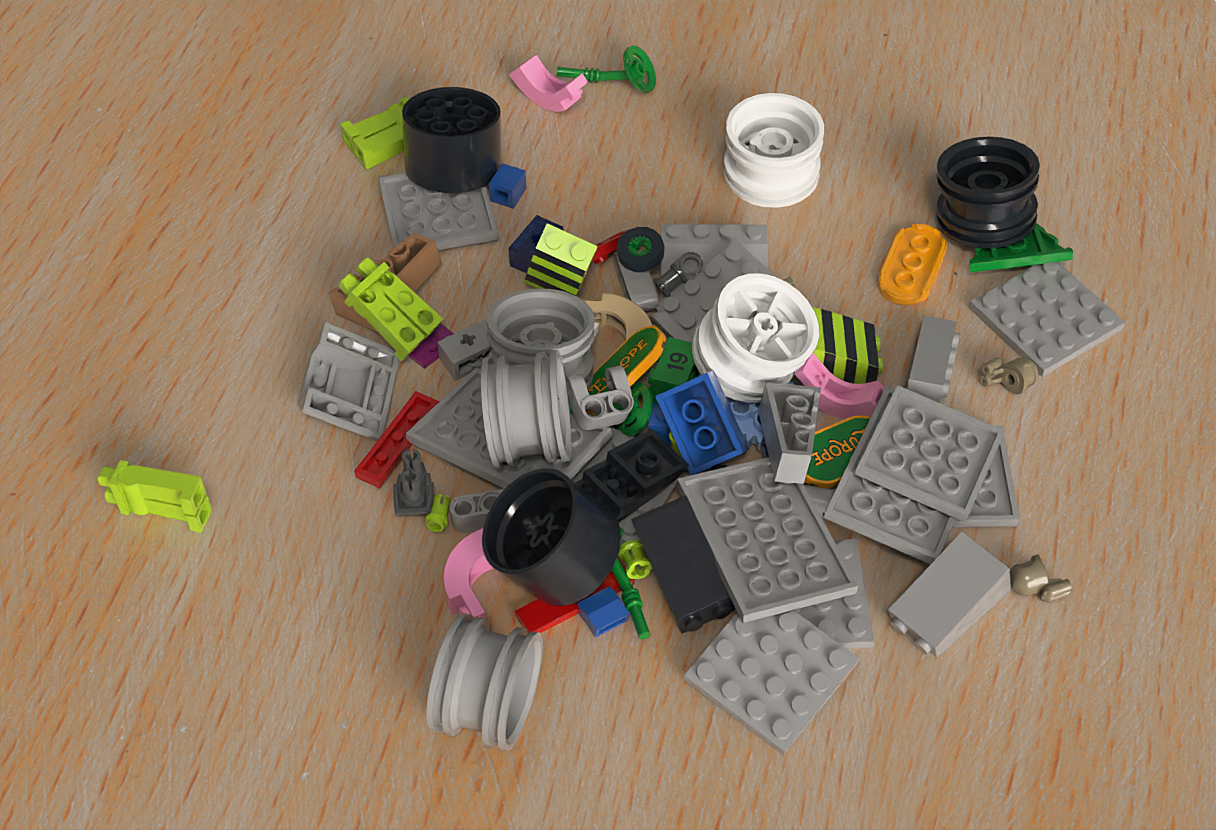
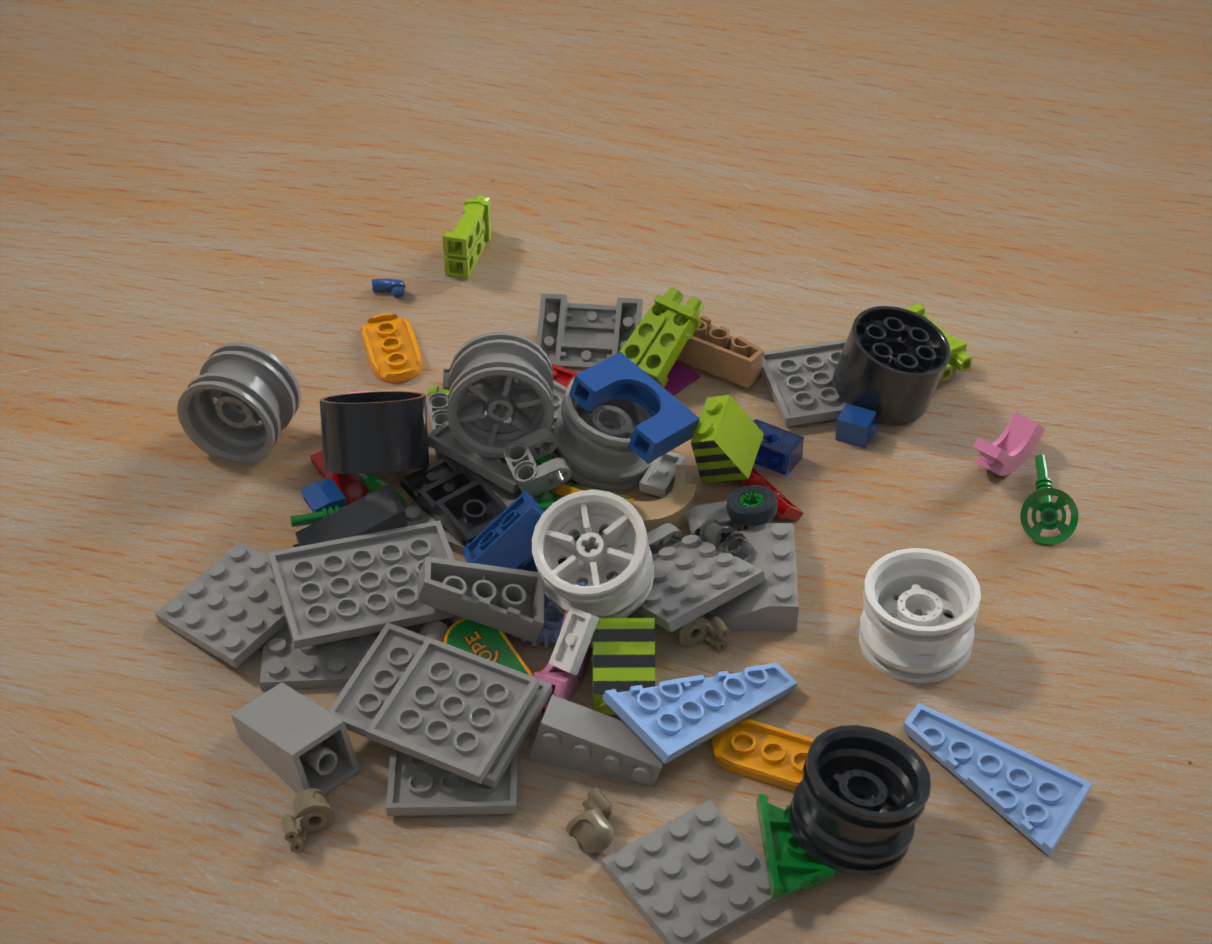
camera: 90 degrees right, 10 degrees down
none -> light orange tile [361,313,423,383]
none -> blue arm [372,278,406,297]
none -> white plate [548,606,600,675]
none -> blue arch [569,352,700,464]
none -> light blue wing [602,663,797,764]
none -> light blue wing [903,703,1092,857]

